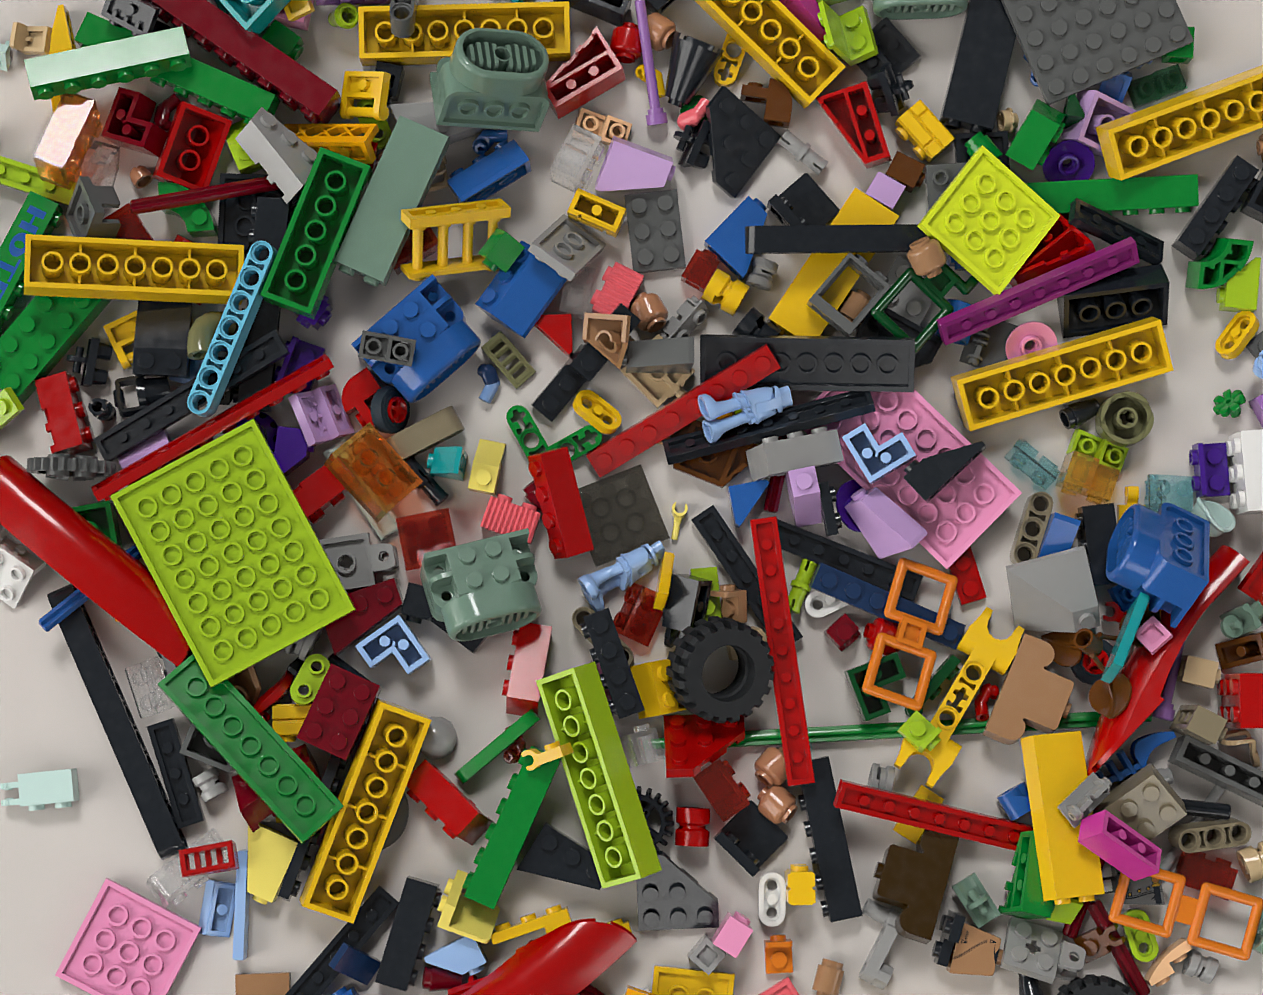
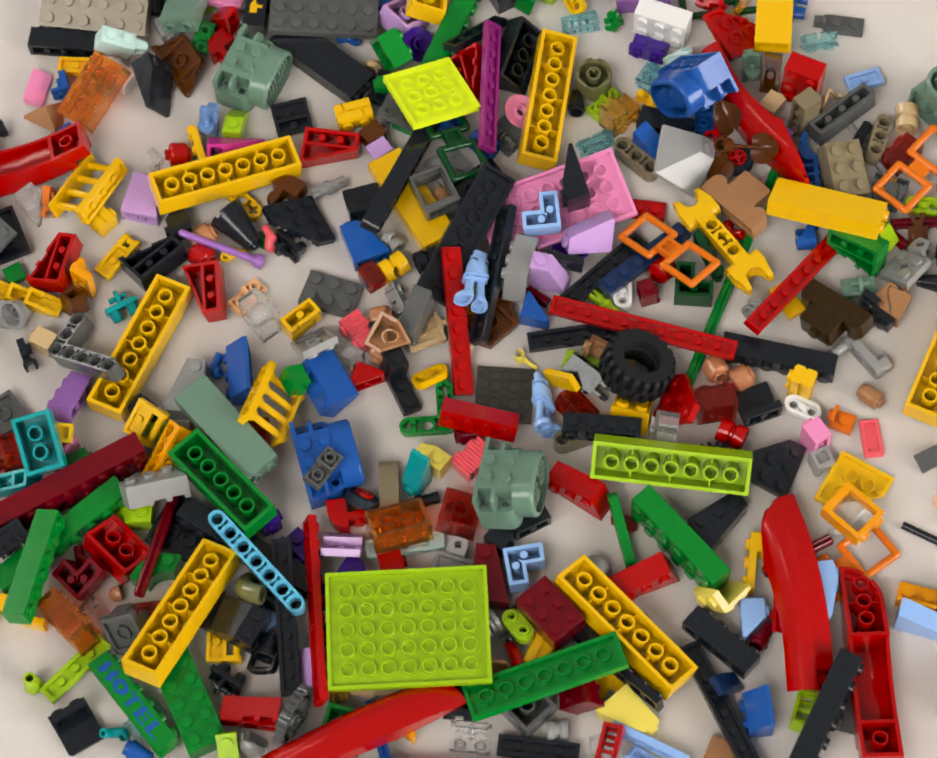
camera: 60 degrees left, 20 degrees down
black pin [88,398,116,421] -> none
lime cone [328,3,358,29] -> none
sand green brick [429,28,549,132] -> none
arm [477,363,500,404] -> none
olive slope [481,331,536,389] -> none
yellow plate [521,741,574,771] -> none
lavender slope [595,136,676,192] -> none
lime bracket [818,0,879,66] -> none
black hips [867,62,914,117] -> none
lime bracket [898,710,942,753] -> none
medium nougat head [907,236,947,278] -> none
light grey hinge [1057,772,1112,828] -> none
dark green slope [1062,93,1085,129] -> none
dark pink brick [1078,810,1162,881] -> none
teal tile [1101,592,1150,684] -> none
bright pink plate [1135,616,1173,655] -> none
none -> light grey hair [237,729,268,758]
none -> clear light blue slope [561,10,600,34]

